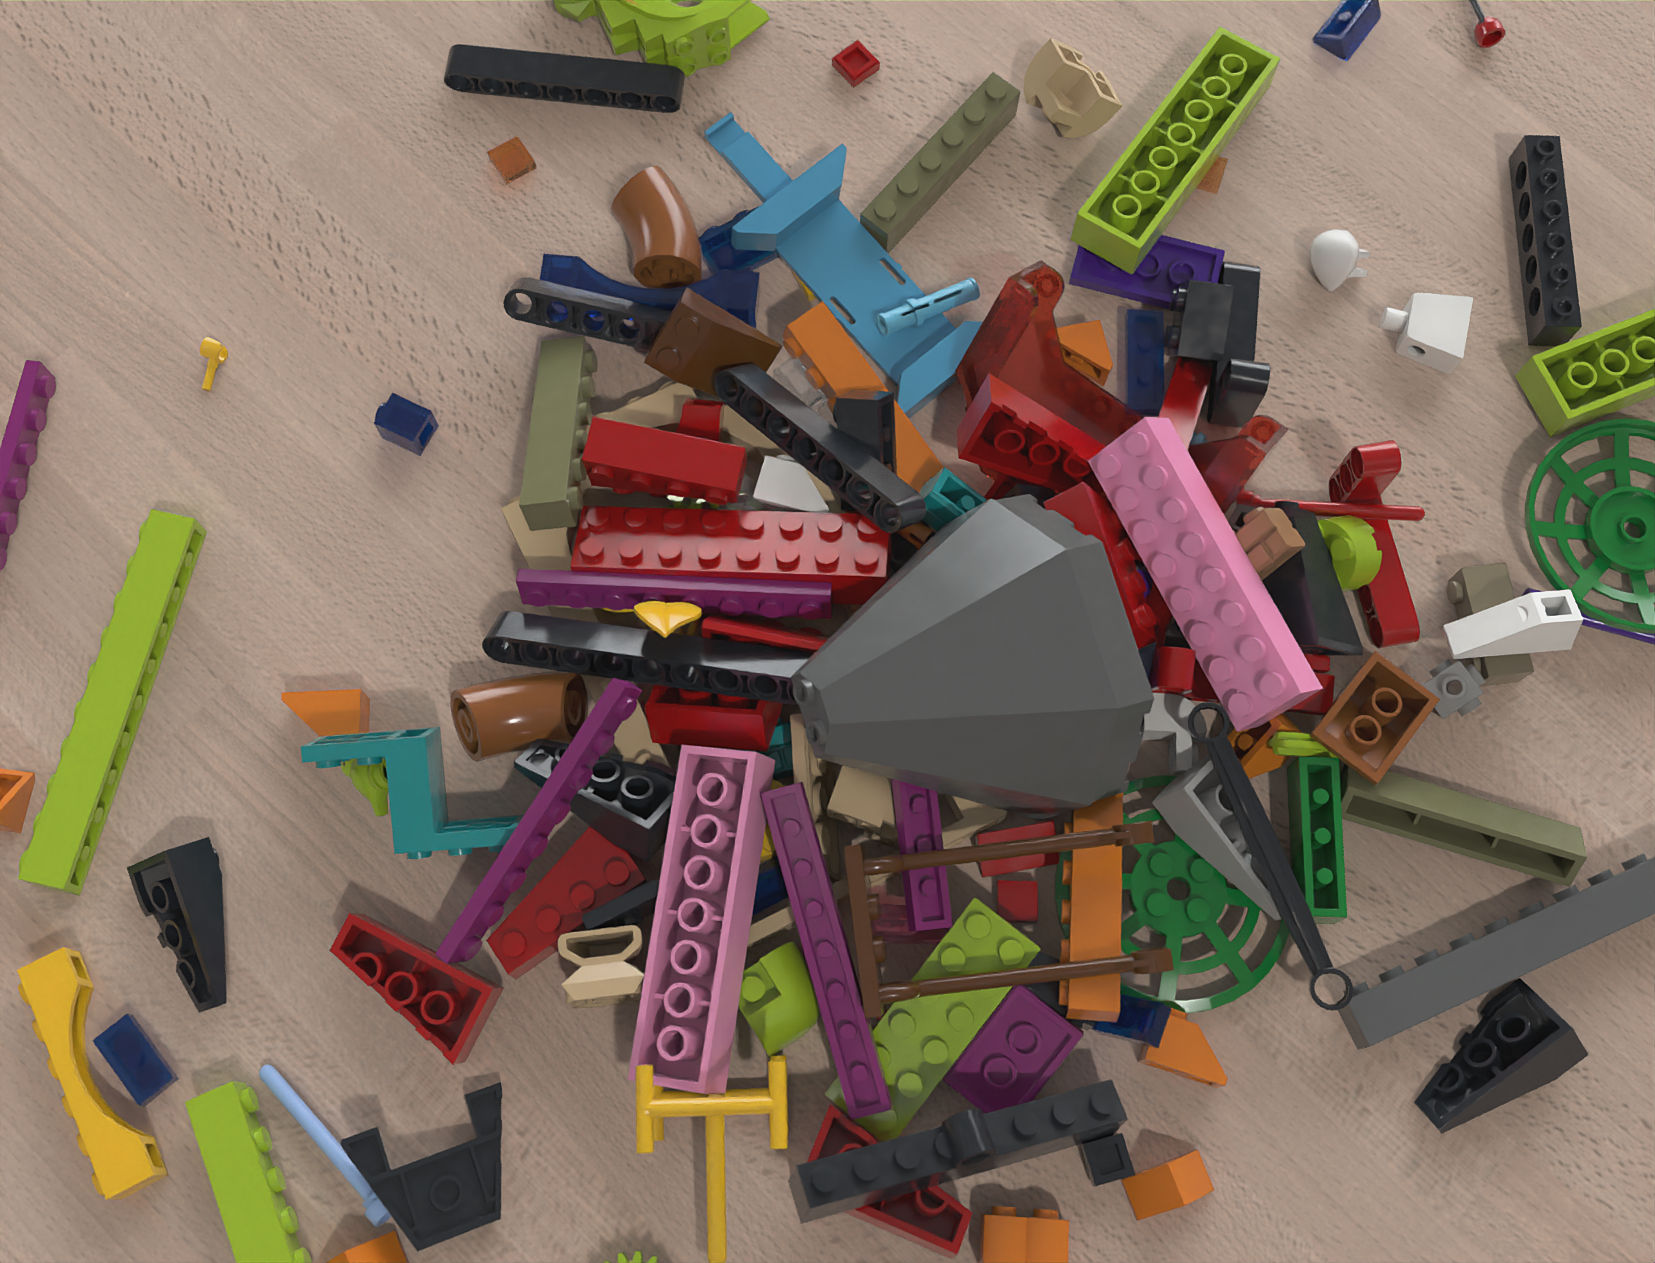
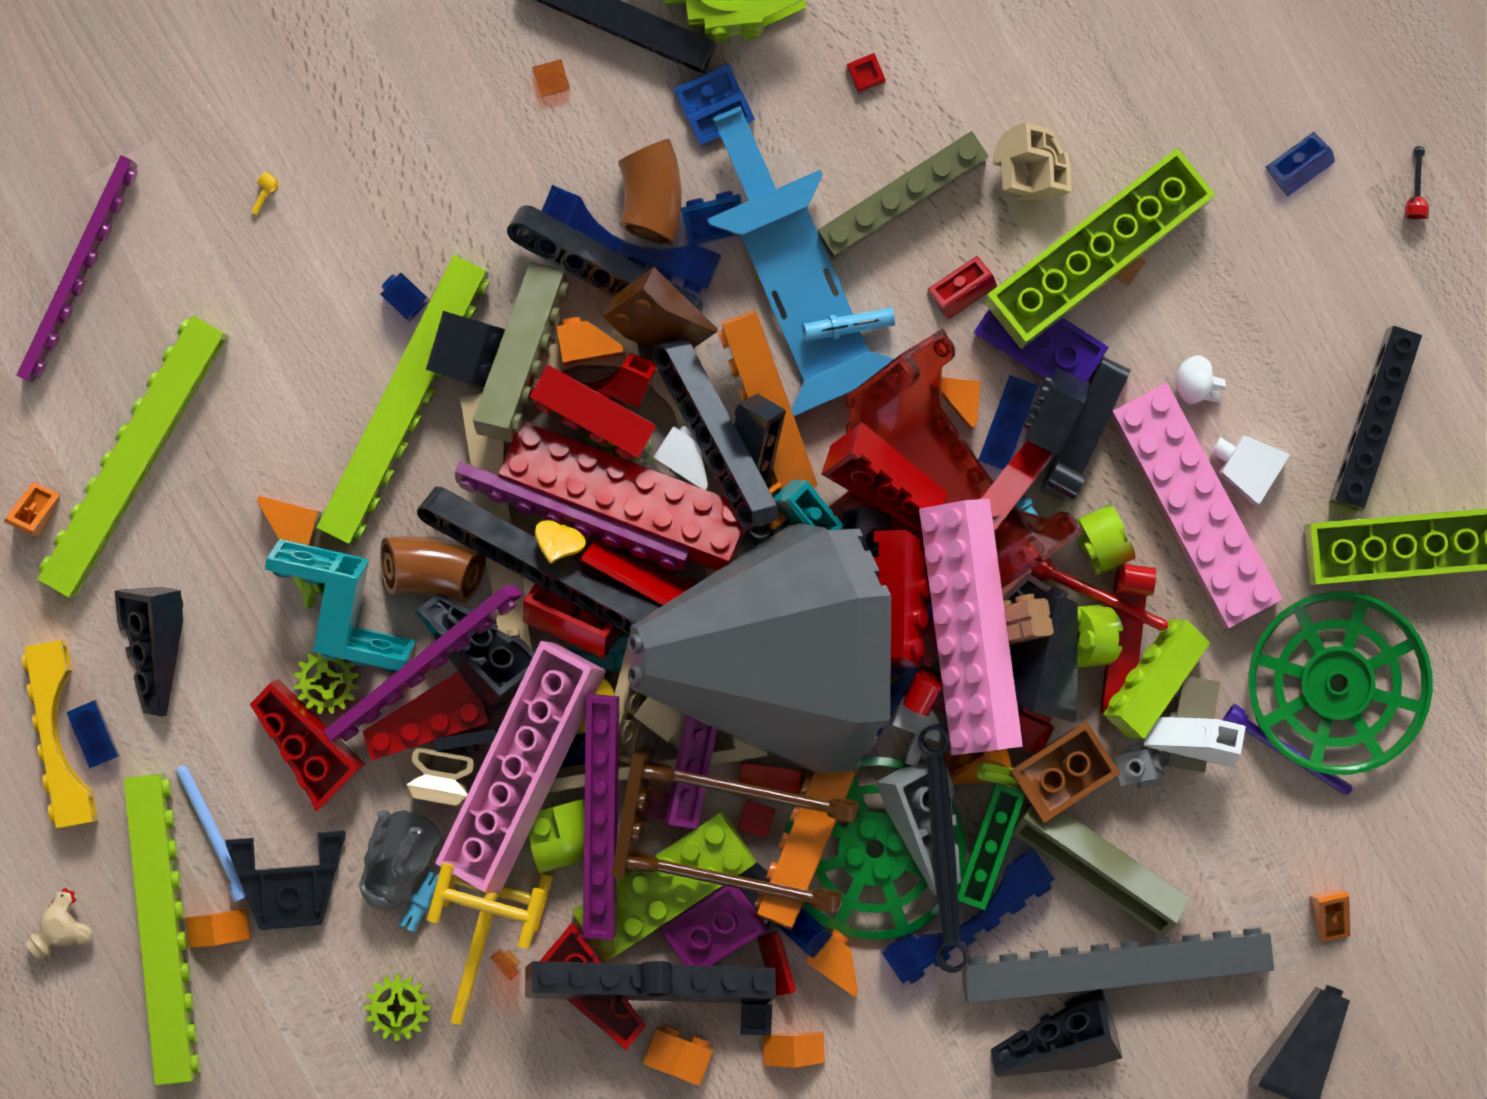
camera: 20 degrees right, 15 degrees up
none -> lime gear [293,653,361,714]
none -> lime brick [316,254,490,545]
none -> dark grey hair [359,810,442,910]
none -> medium azure pin [398,869,439,933]
none -> black slope [426,311,505,387]
none -> clear orange plate [490,947,521,980]
none -> orange slope [556,317,625,365]
none -> blue slope [673,63,755,146]
none -> red slope [757,931,796,996]
none -> clear blue arch [881,848,1055,984]
none -> red slope [927,255,997,319]
none -> lime brick [1071,504,1136,576]
none -> lime brick [1103,619,1210,739]
none -> bright pink brick [1110,382,1283,629]

